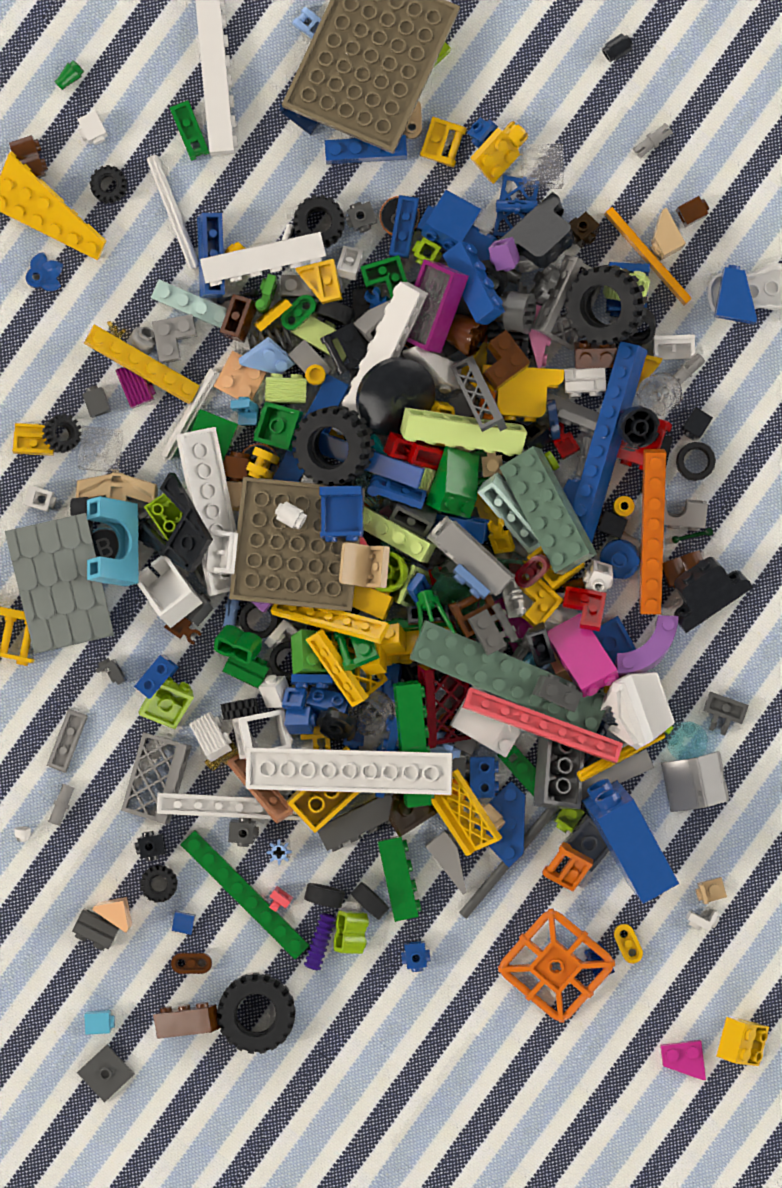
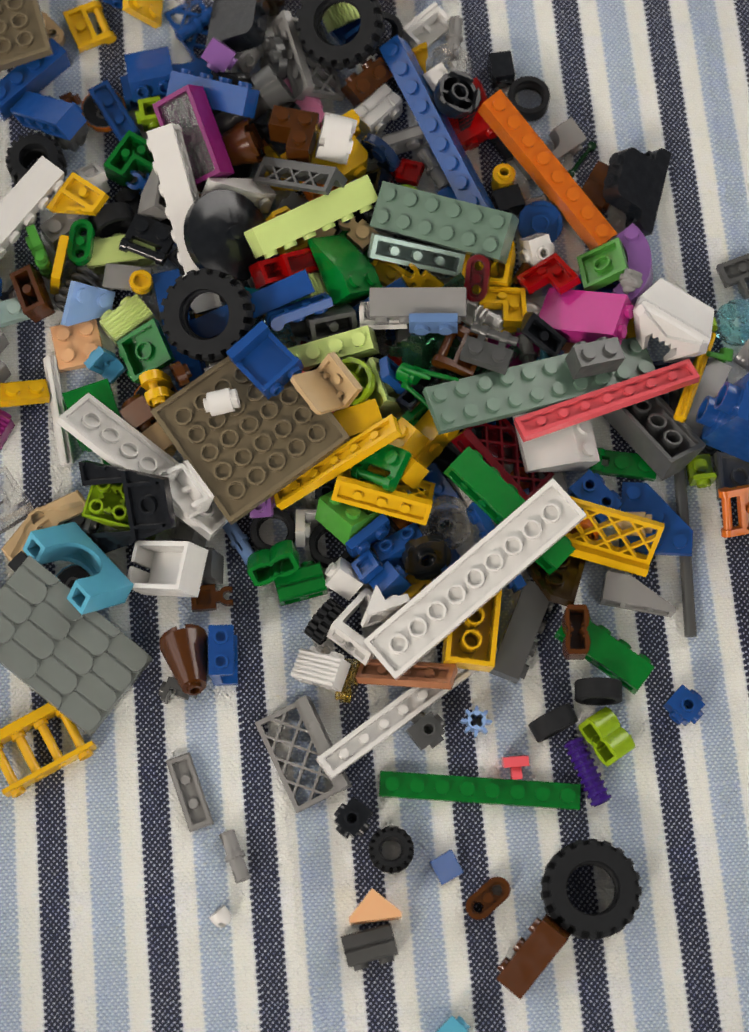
camera: 40 degrees left, 15 degrees down
lime plate [138,676,194,729] -> none
none -> blue brick [9,91,87,141]
none -> reddish brown plate [59,91,82,105]
none -> reddish brown cone [159,624,208,695]
none -> reddish brown plate [169,361,192,387]
none -> white brick [315,112,357,165]
none -> white slope [361,585,411,628]
none -> white plate [423,62,449,92]
none -> reddish brown brick [562,604,590,660]
none -> bright green plate [577,237,629,291]
none -> light grey plate [619,269,643,294]
none -> bright green hand [706,348,734,363]

